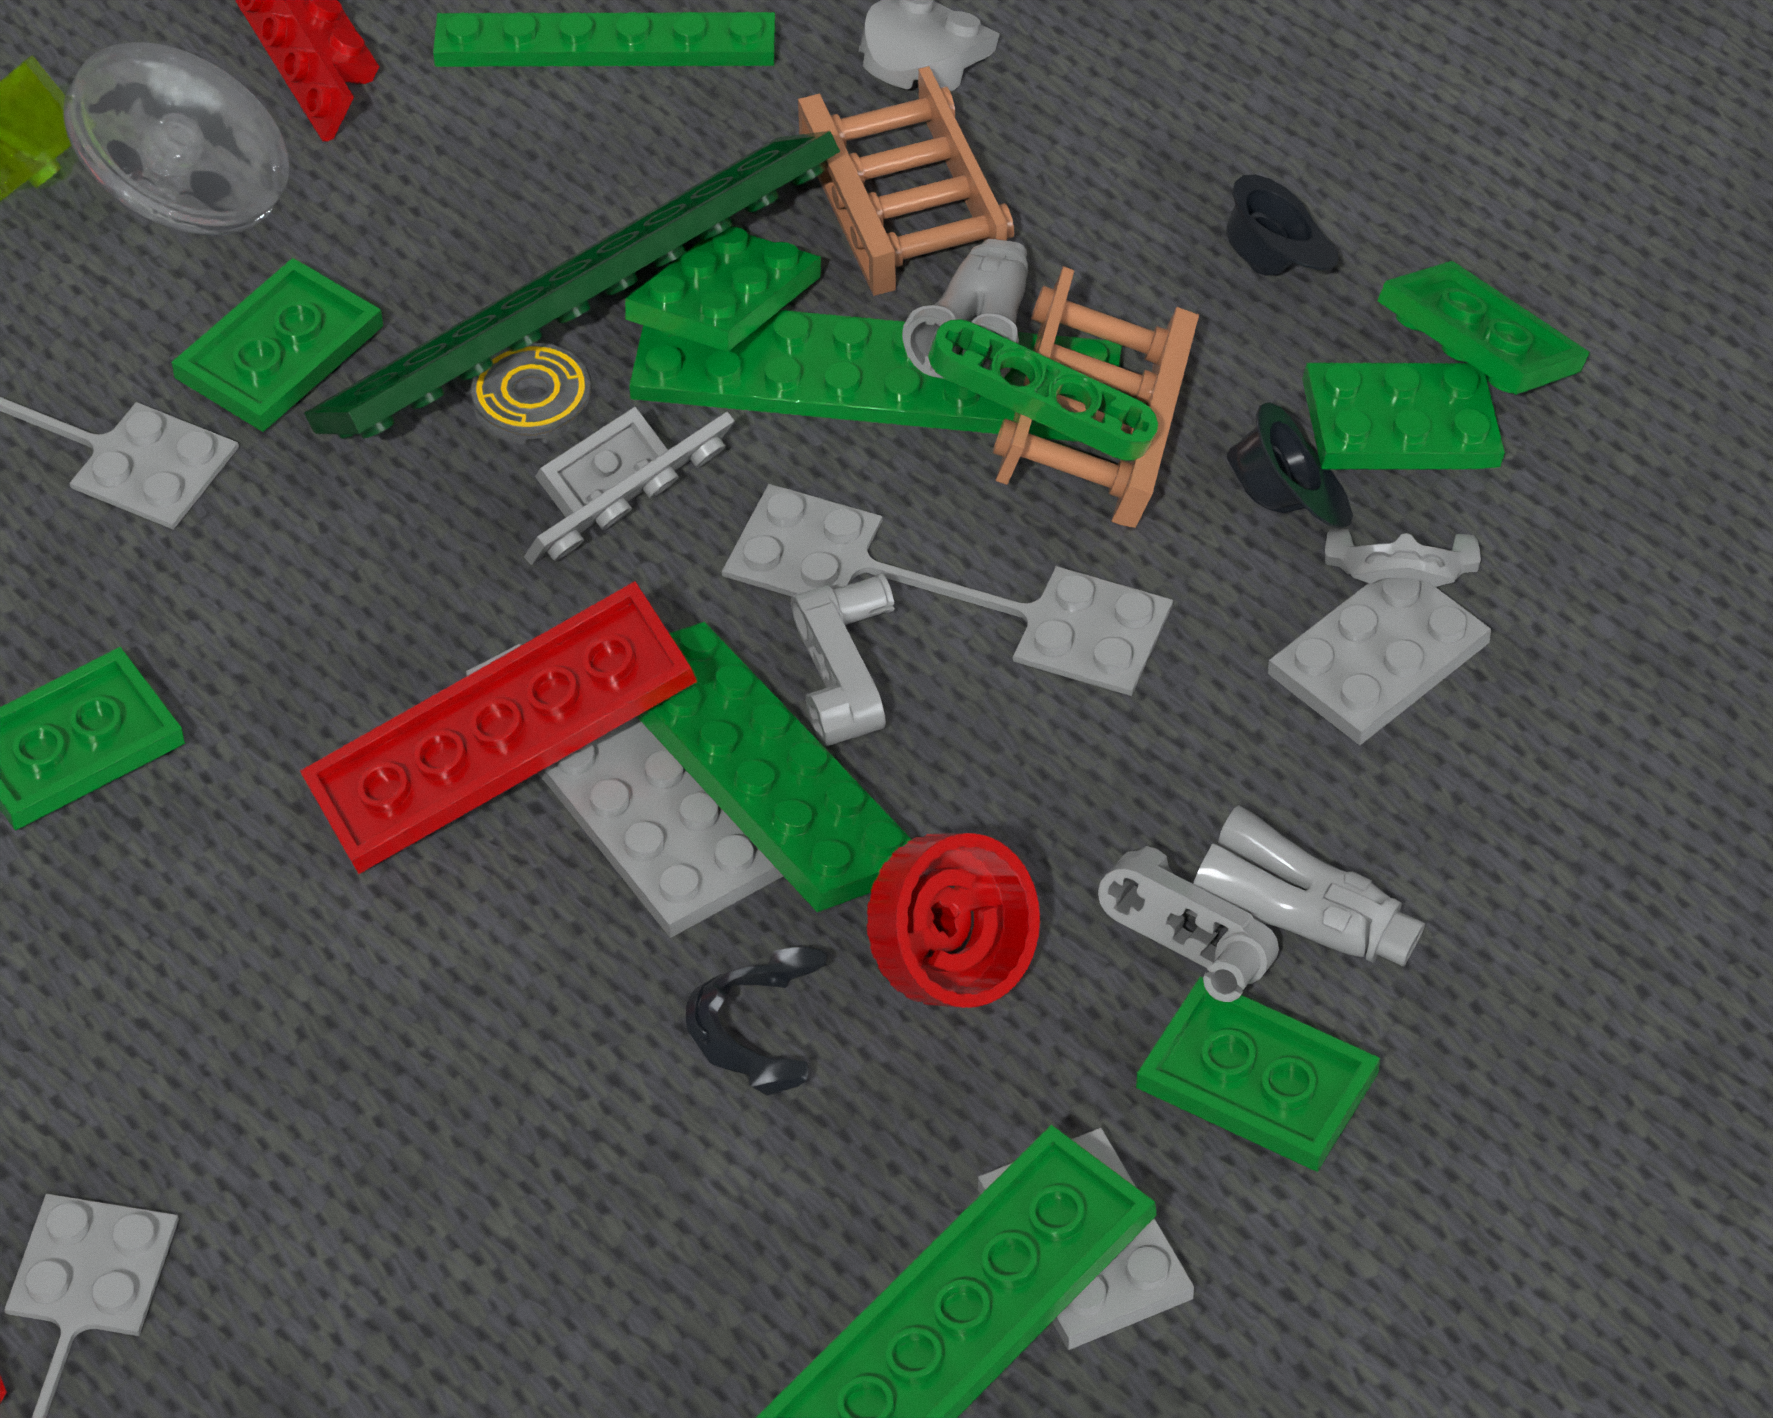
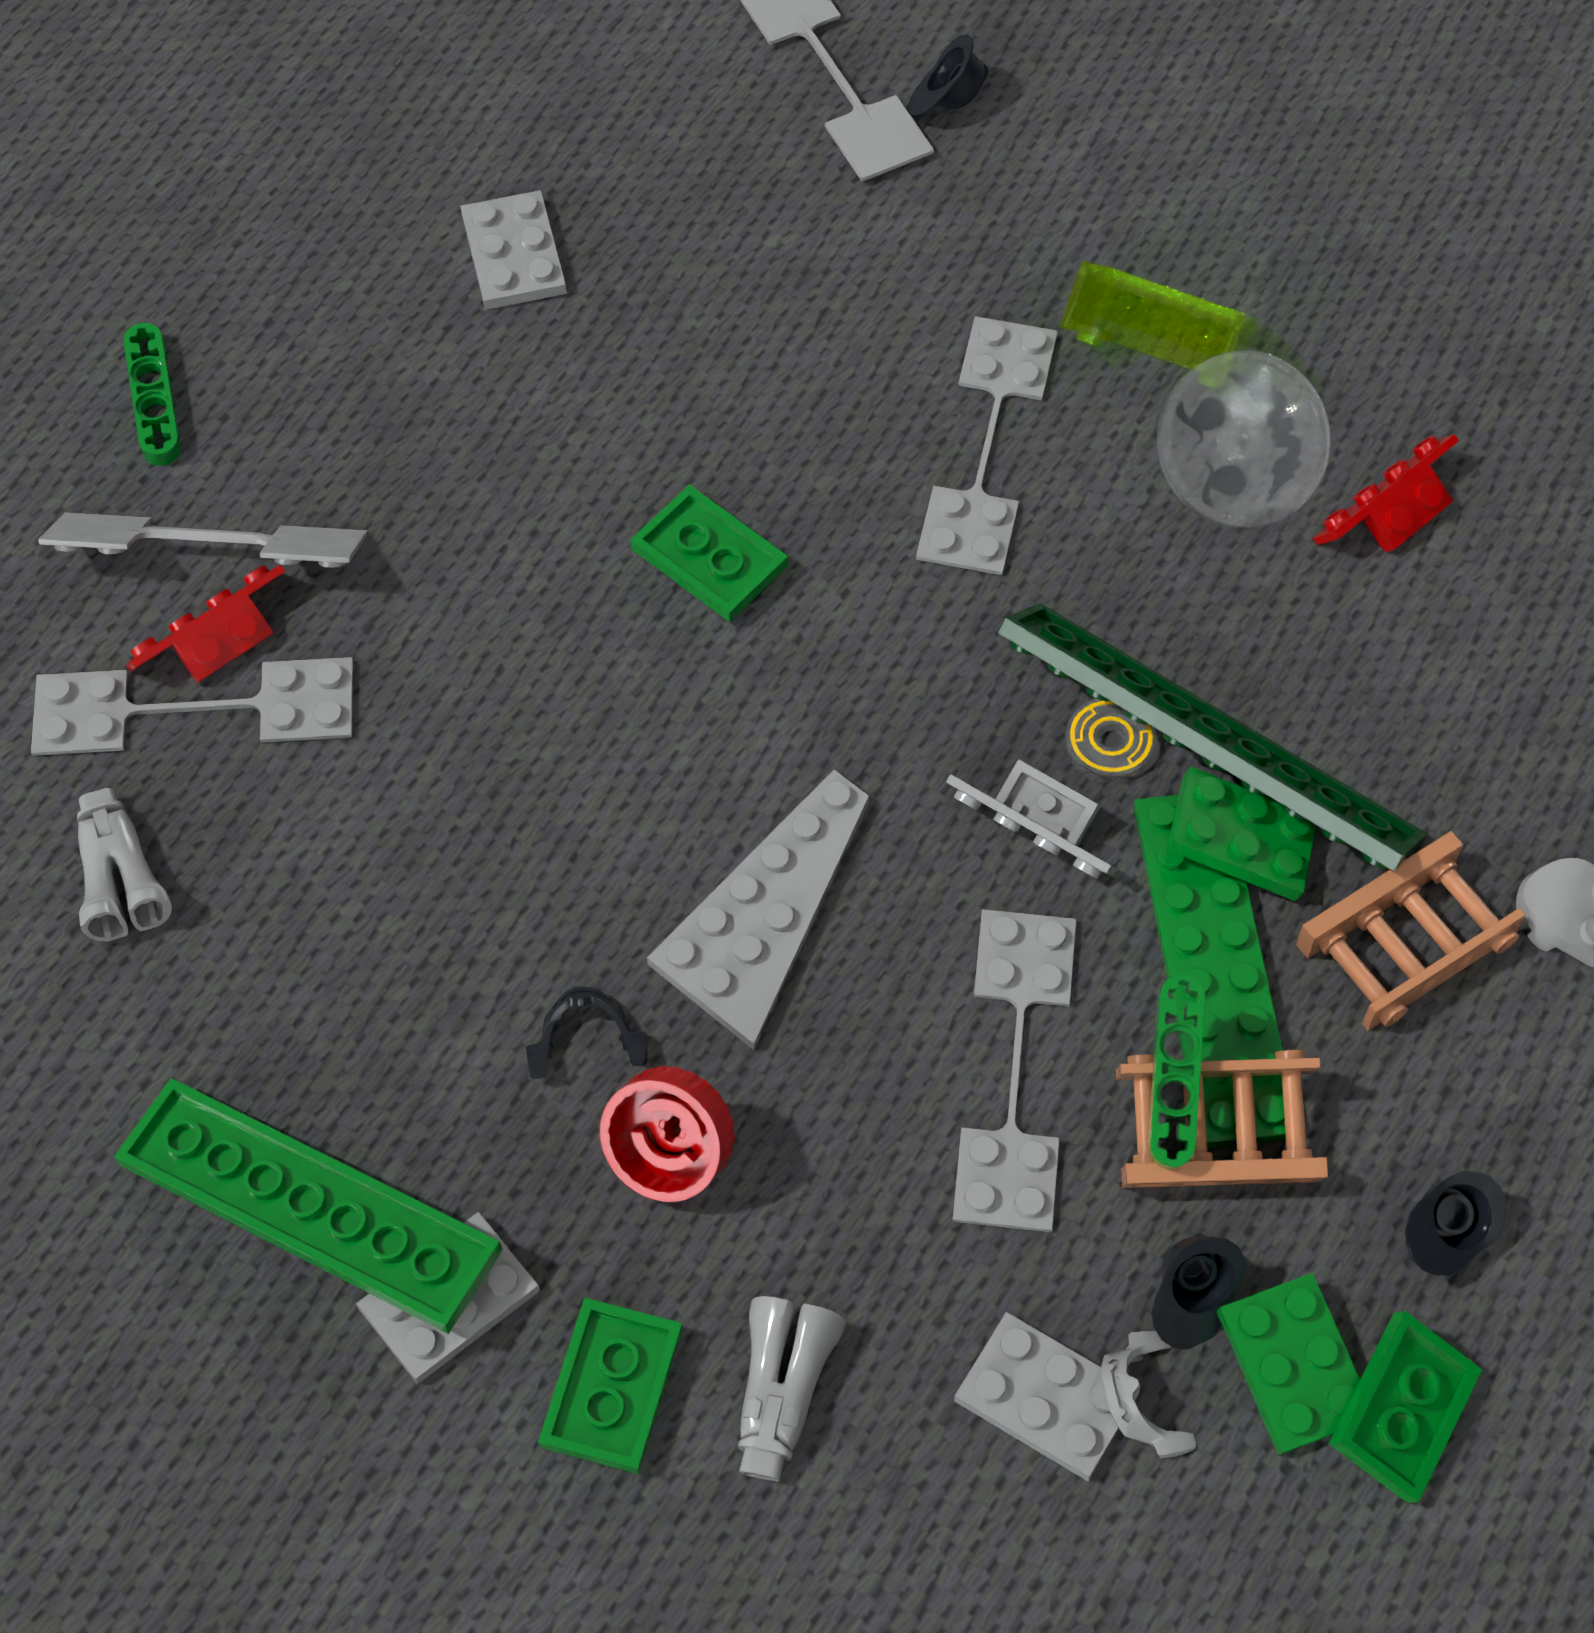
camera: 75 degrees right, 10 degrees up
green plate [171,258,384,432] -> none
red plate [300,581,697,874] -> none
green plate [433,12,776,67] -> none
green plate [636,622,912,913] -> none
light grey beam [791,573,894,747] -> none
light grey piece [902,239,1028,379] -> none
light grey beam [1098,846,1279,1002] -> none

